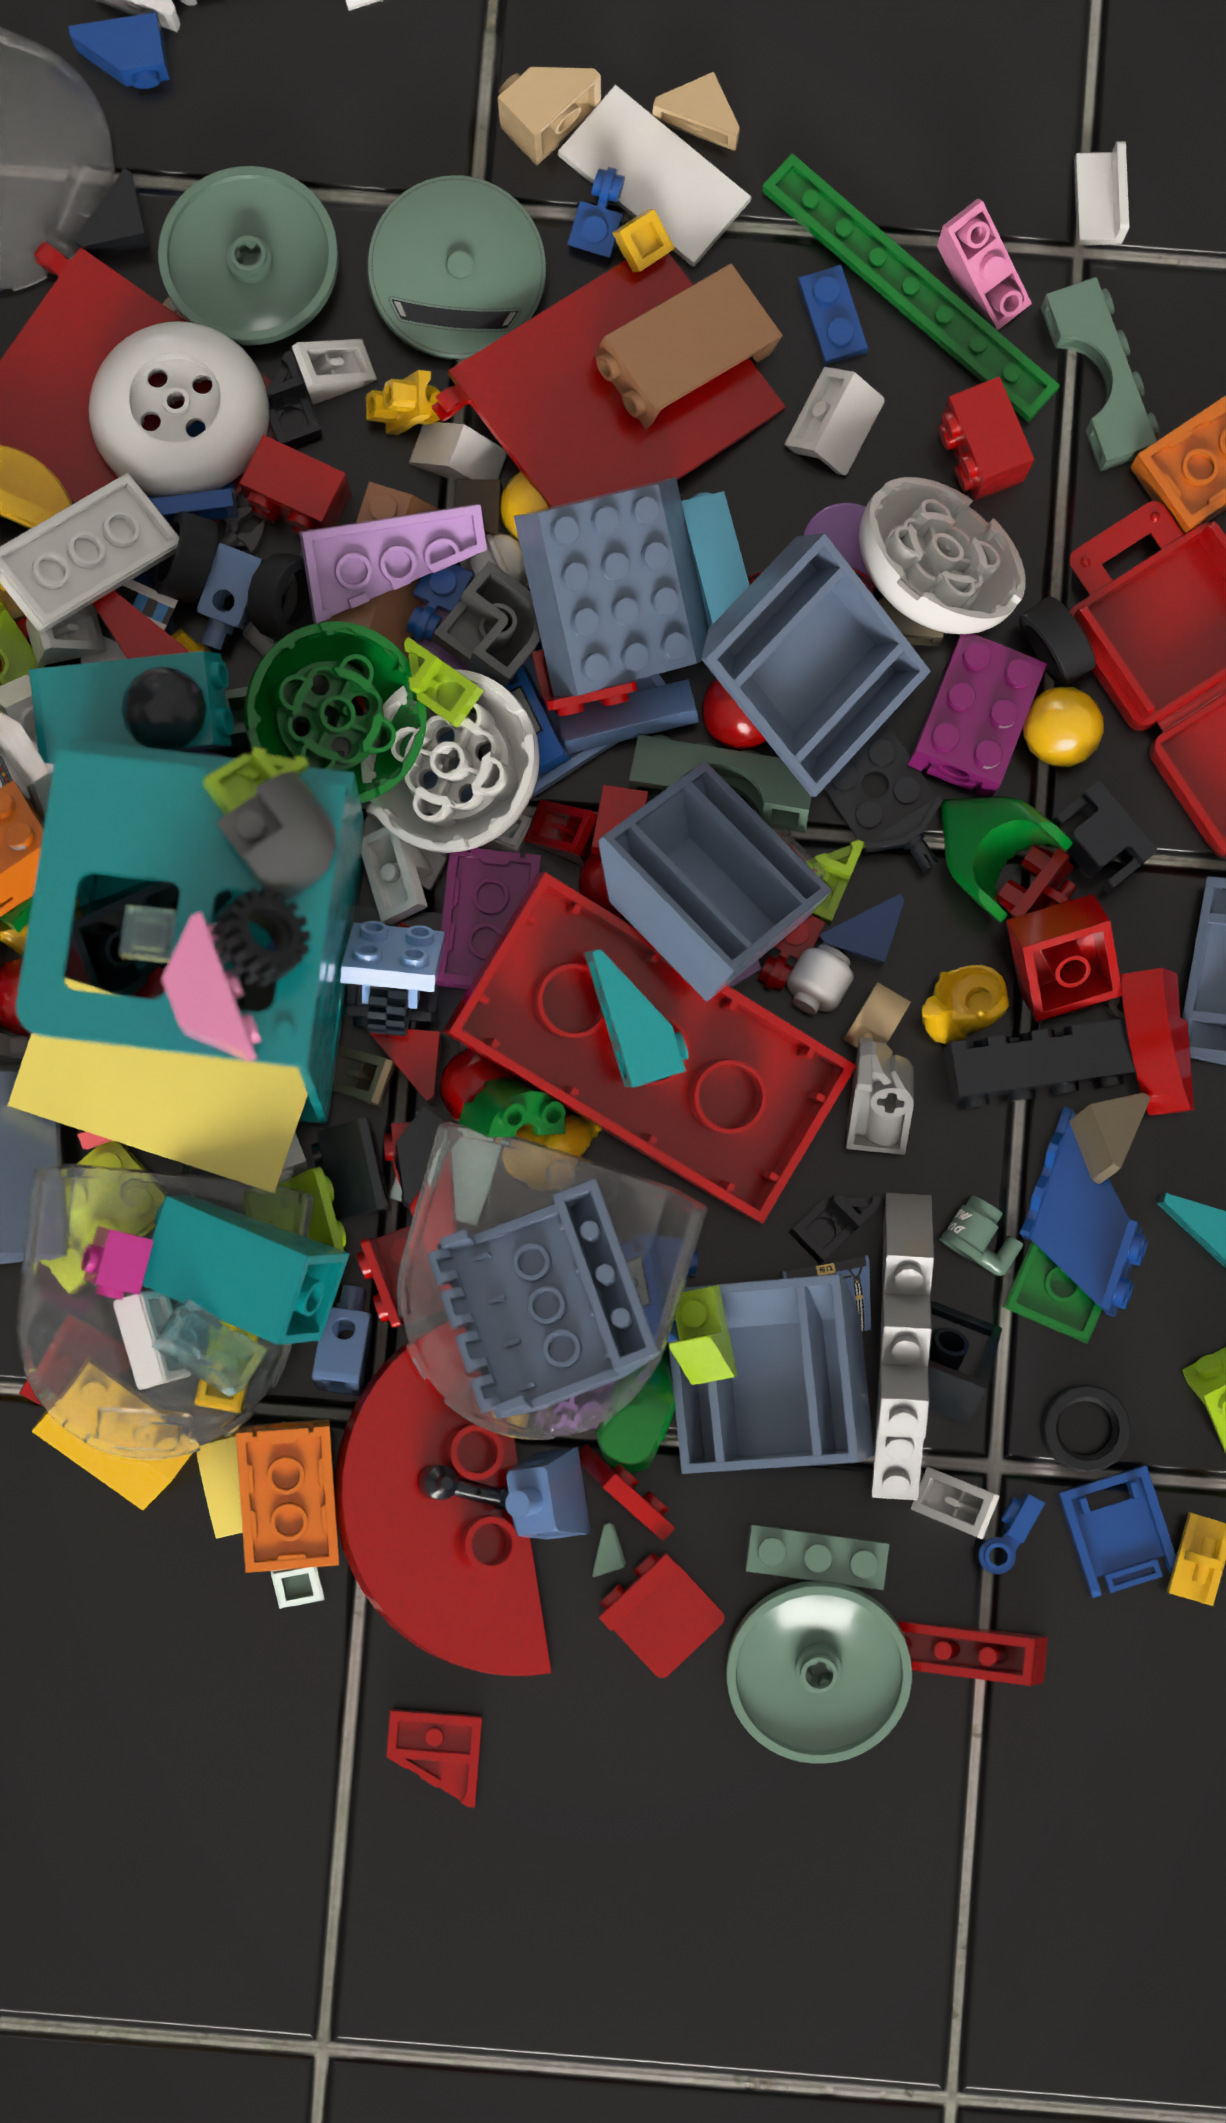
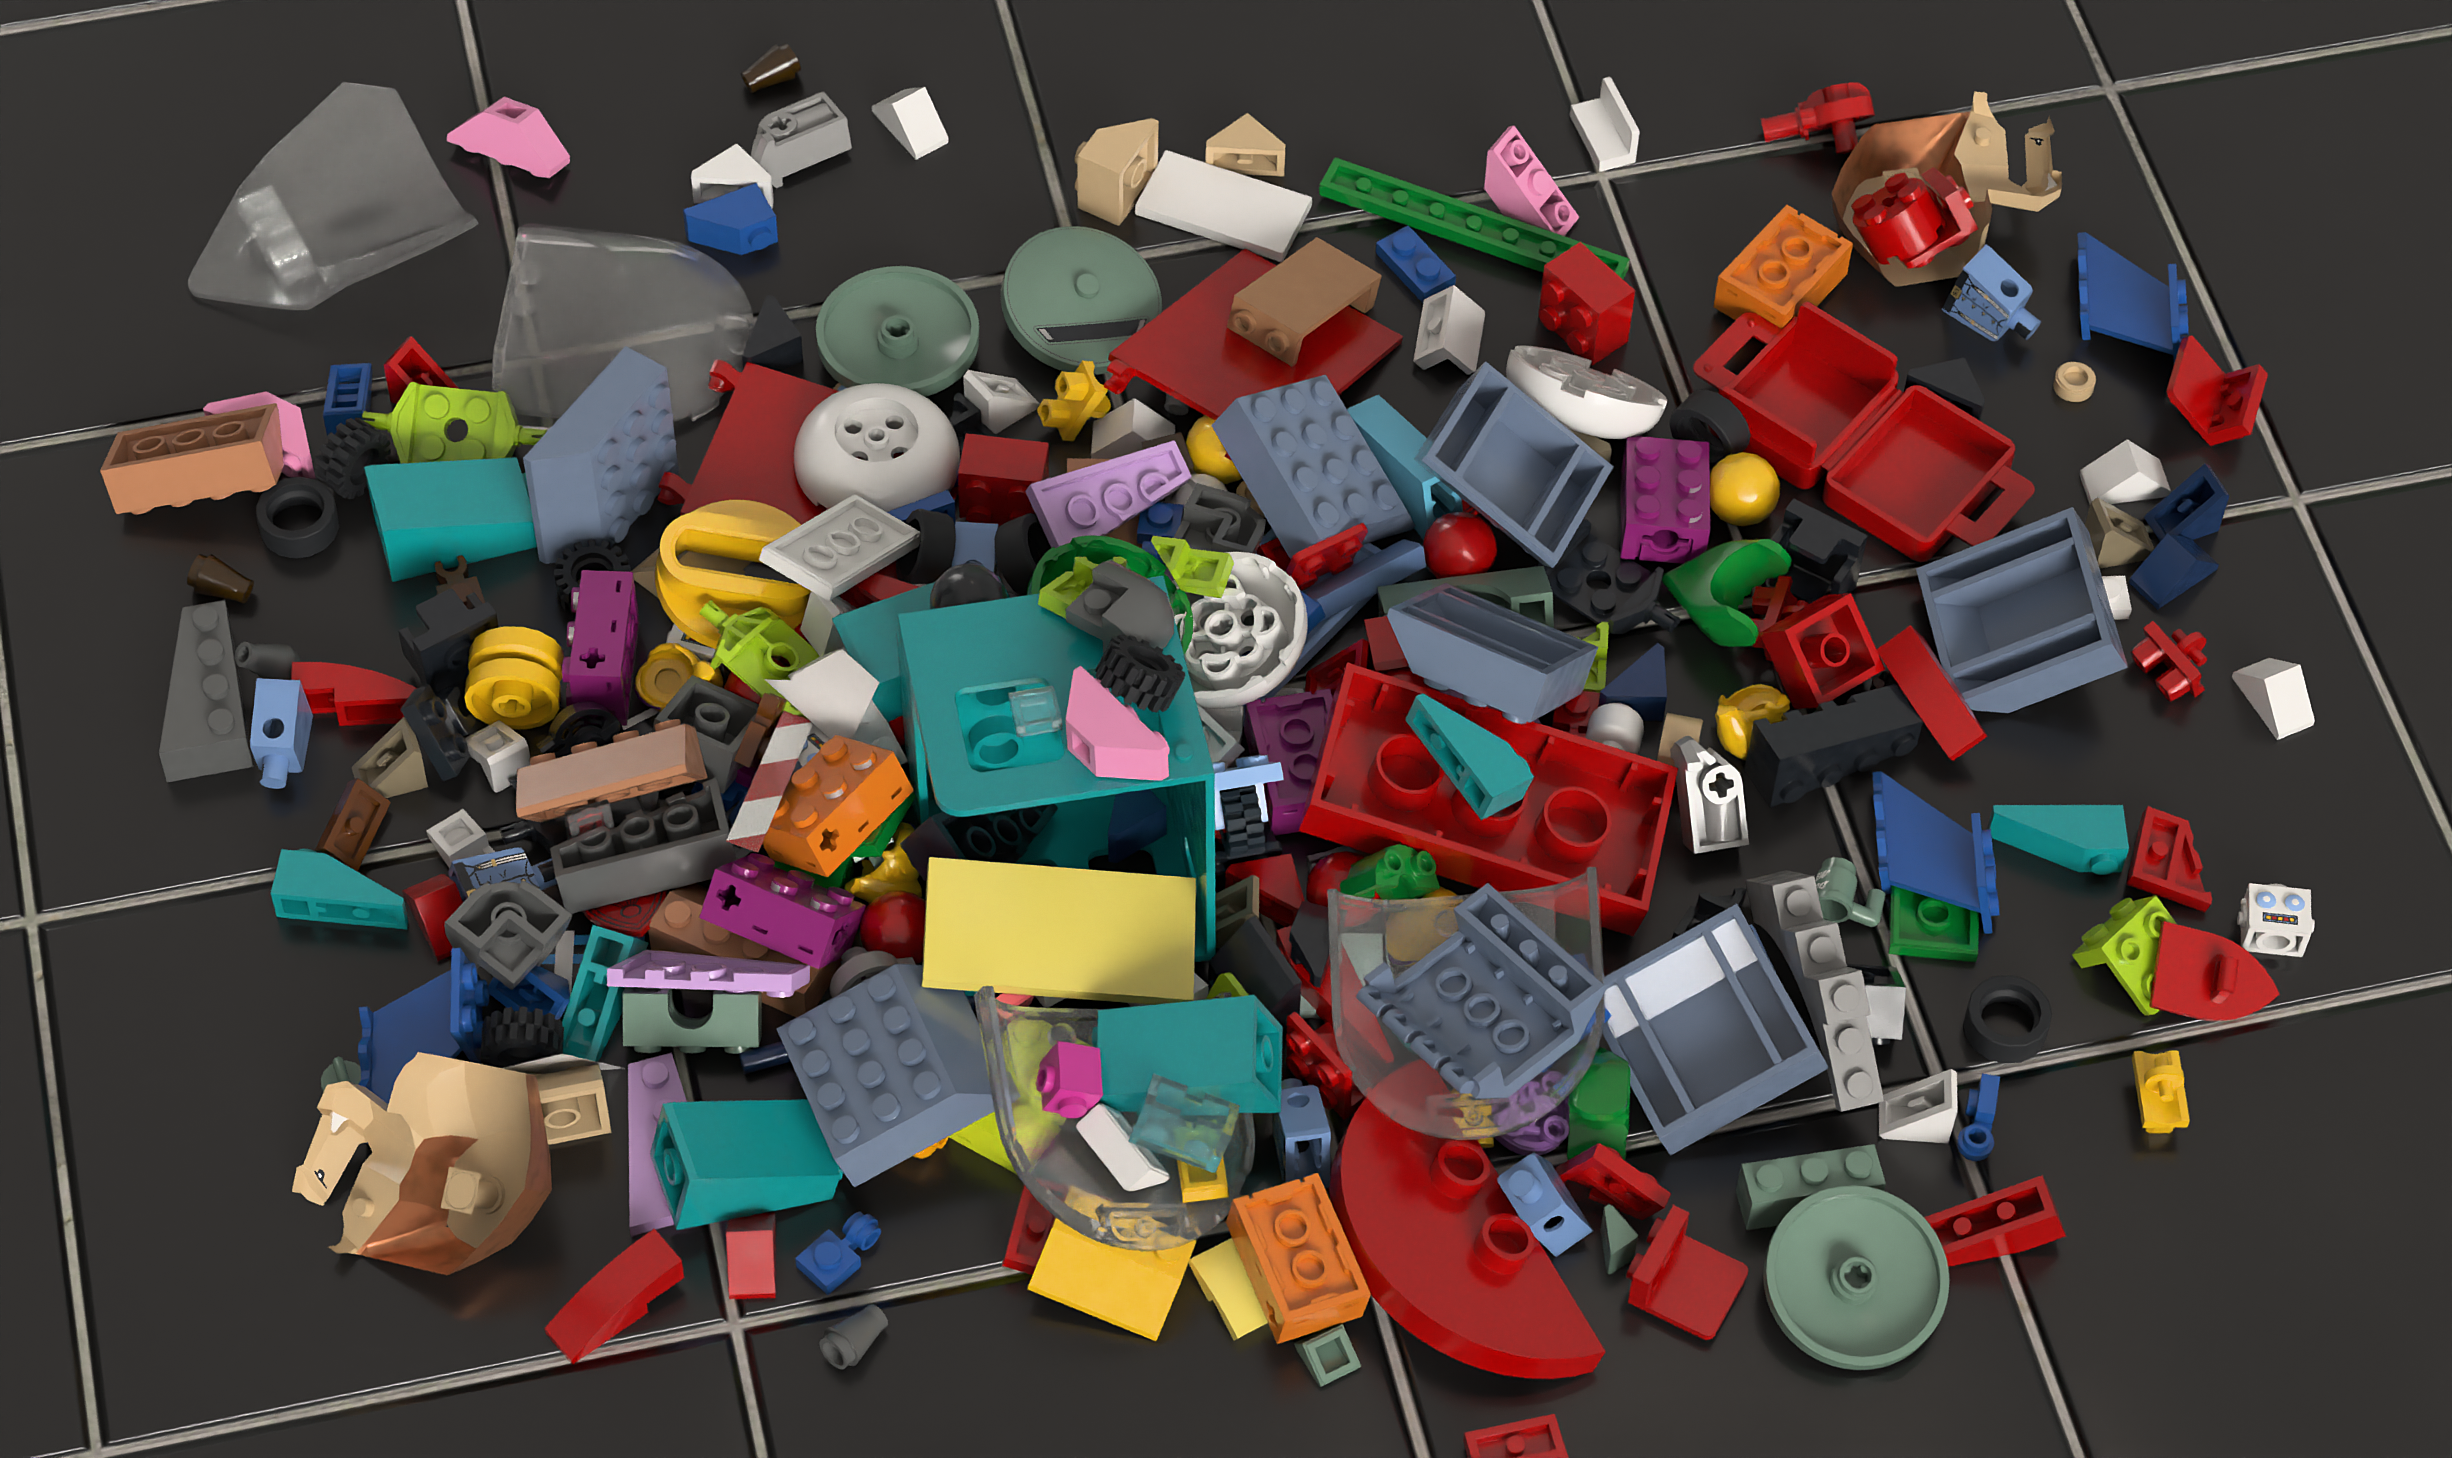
camera: 20 degrees left, 30 degrees down
black piece [418,1465,509,1510] -> none
blue plate [567,167,625,258] -> none
yellow tile [612,209,675,272] -> none
lime slope [668,1285,738,1385] -> none
sand green arch [1041,277,1160,472] -> none
blue container [1057,1465,1176,1598] -> none
dark tan slope [1069,1093,1151,1185] -> none

